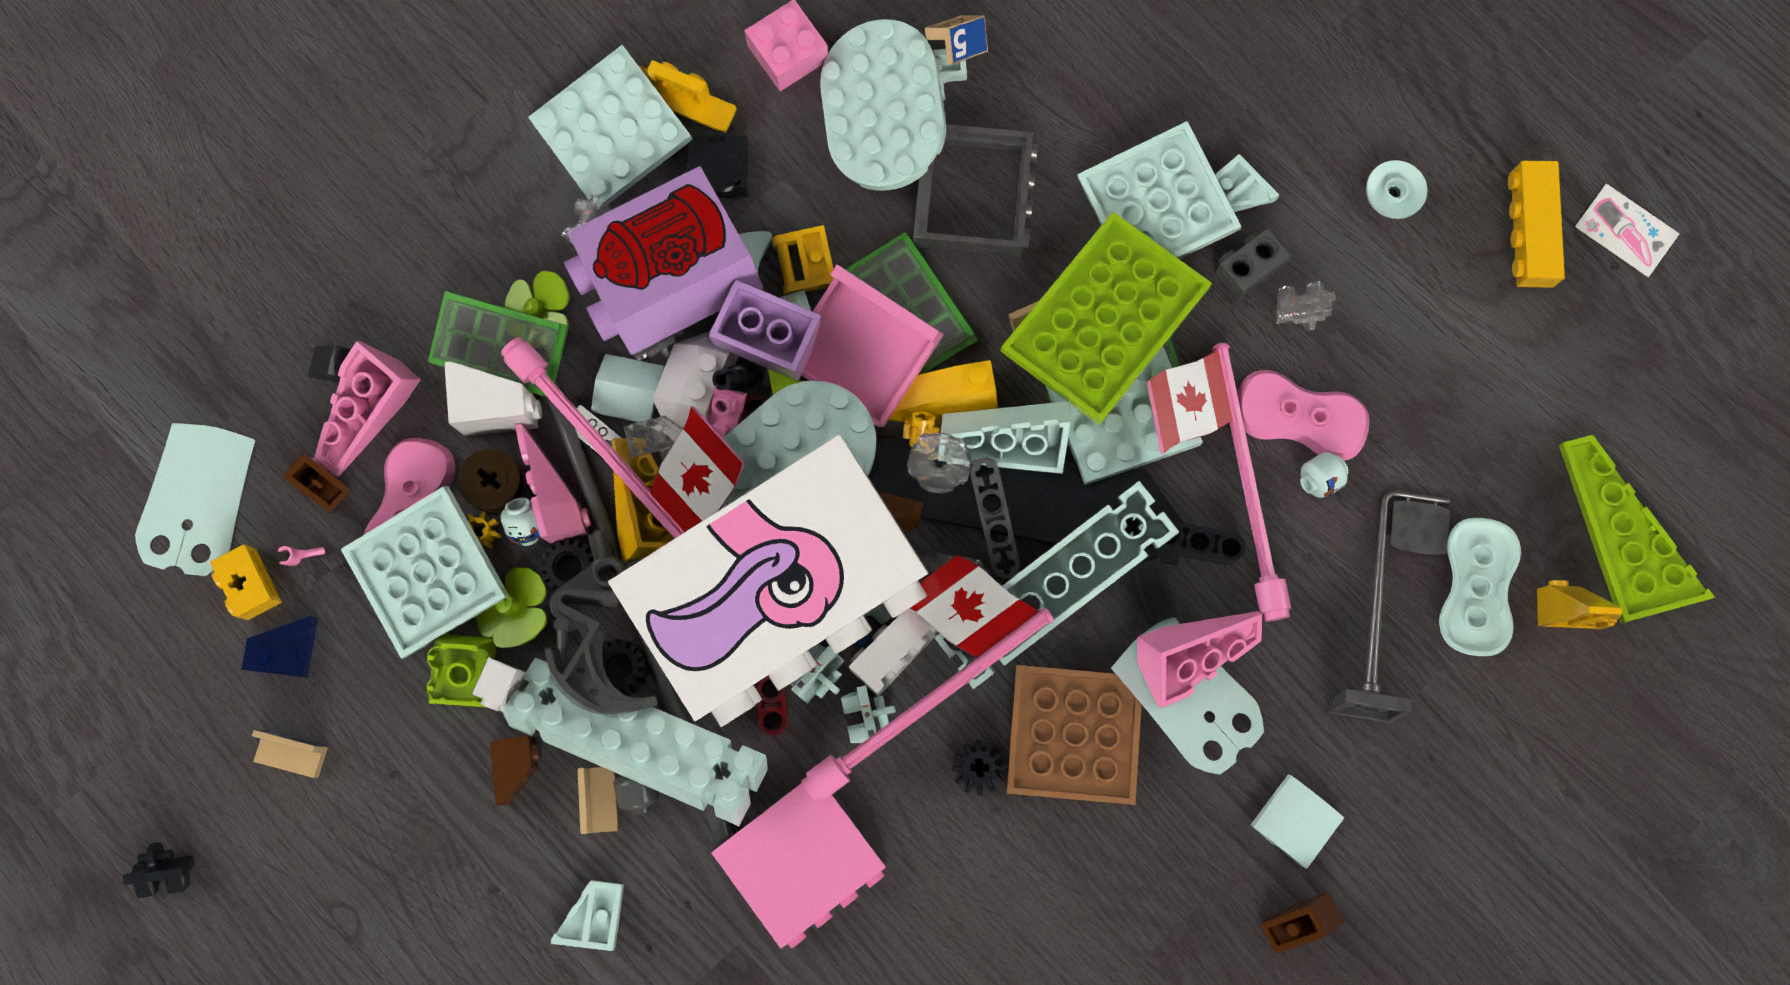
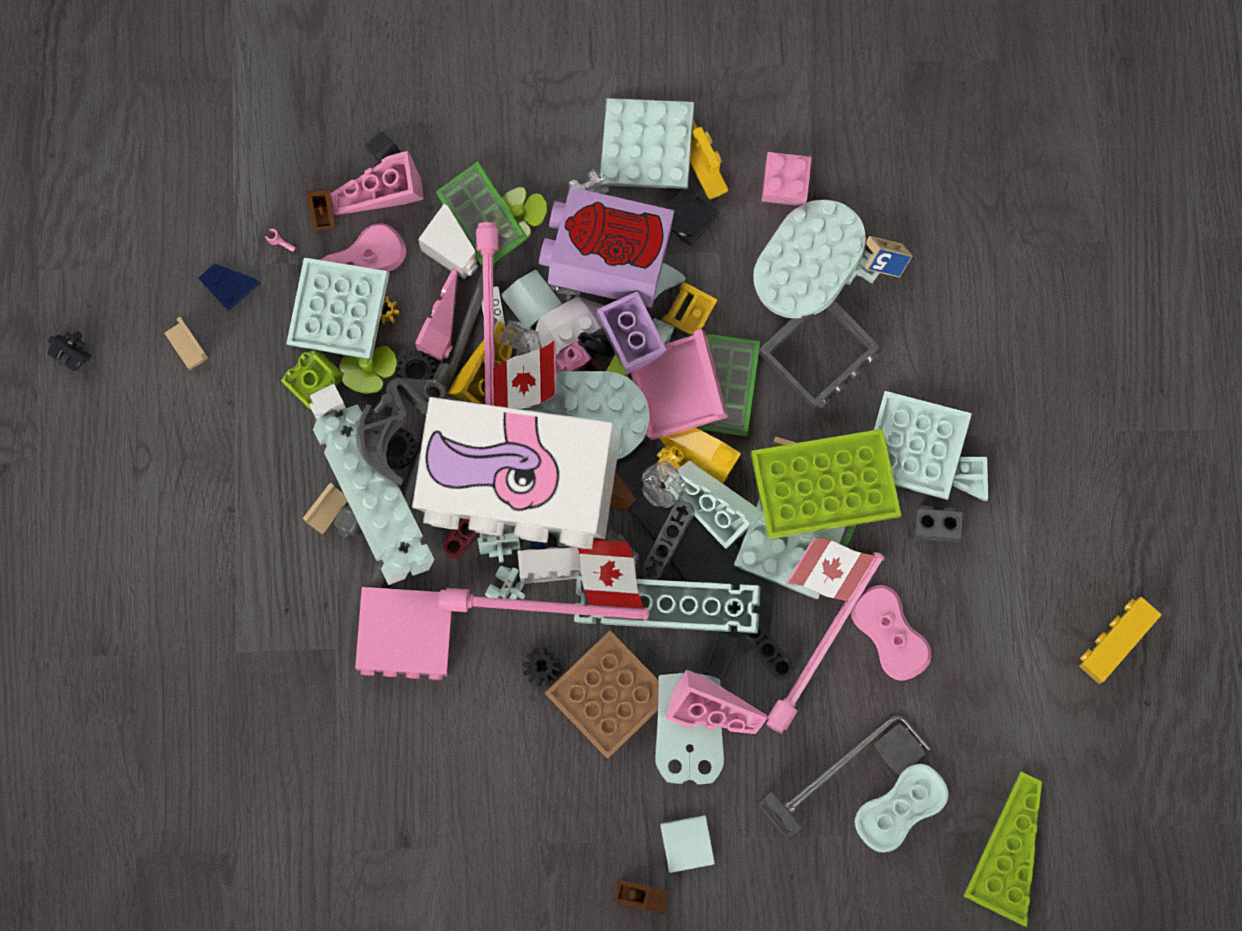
camera: 35 degrees right, 0 degrees up
light aqua piece [135,423,255,576] -> none
yellow brick [210,544,282,620] -> none
dark brown piece [458,448,527,515] -> none
reddish brown slope [490,736,542,806] -> none
light aqua head [500,497,541,546] -> none
light aqua wing [551,880,624,951] -> none
clear hips [1275,282,1336,331] -> none
light aqua head [1300,452,1348,498] -> none
light aqua dish [1366,160,1427,219] -> none
yellow wedge [1537,580,1622,629] -> none
white sticker [1575,184,1680,277] -> none

